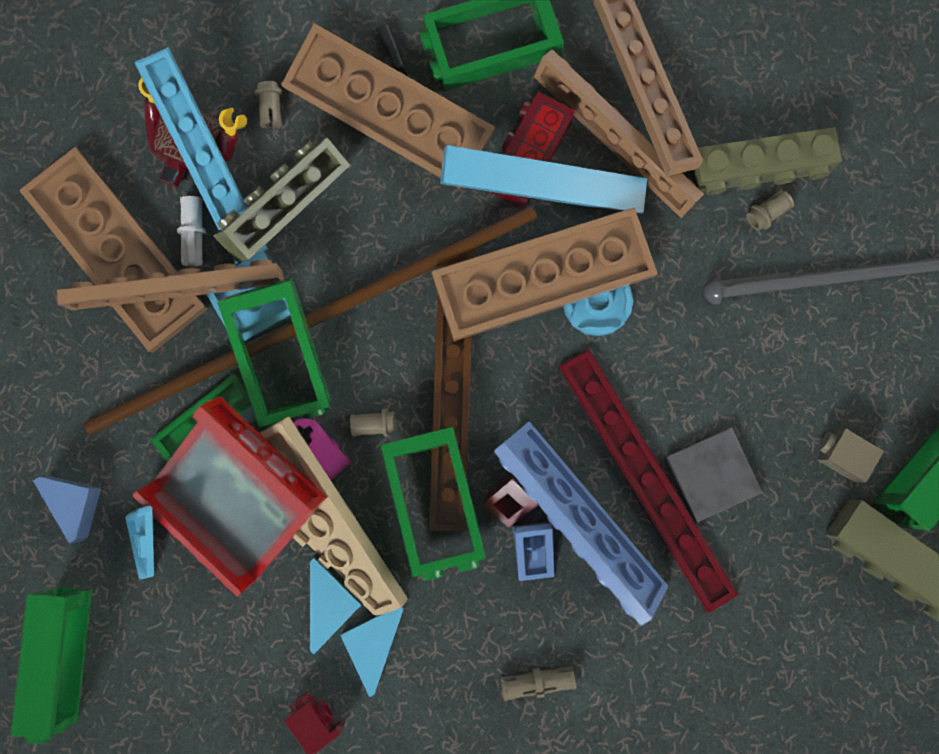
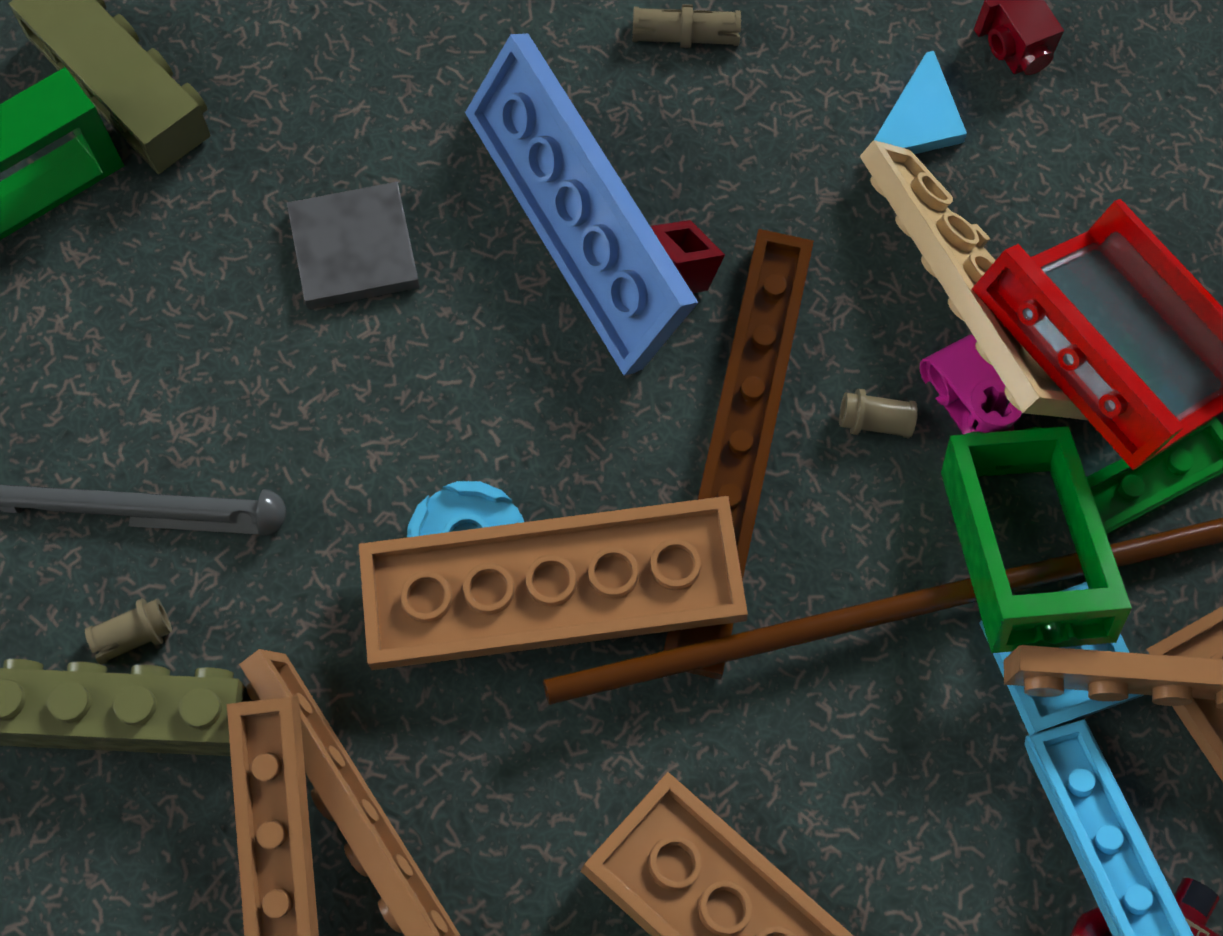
camera: 170 degrees left, 15 degrees down
white axle [177,196,206,268] -> none
olive brick [213,137,350,263] -> none
medium azure tile [310,557,362,654] -> none
green window [381,427,486,581] -> none
medium azure tile [440,145,647,214] -> none
dark red brick [488,92,575,209] -> none
medium blue slope [512,521,554,581] -> none
dark red tile [558,349,739,614] -> none
dark tan brick [817,429,884,482] -> none

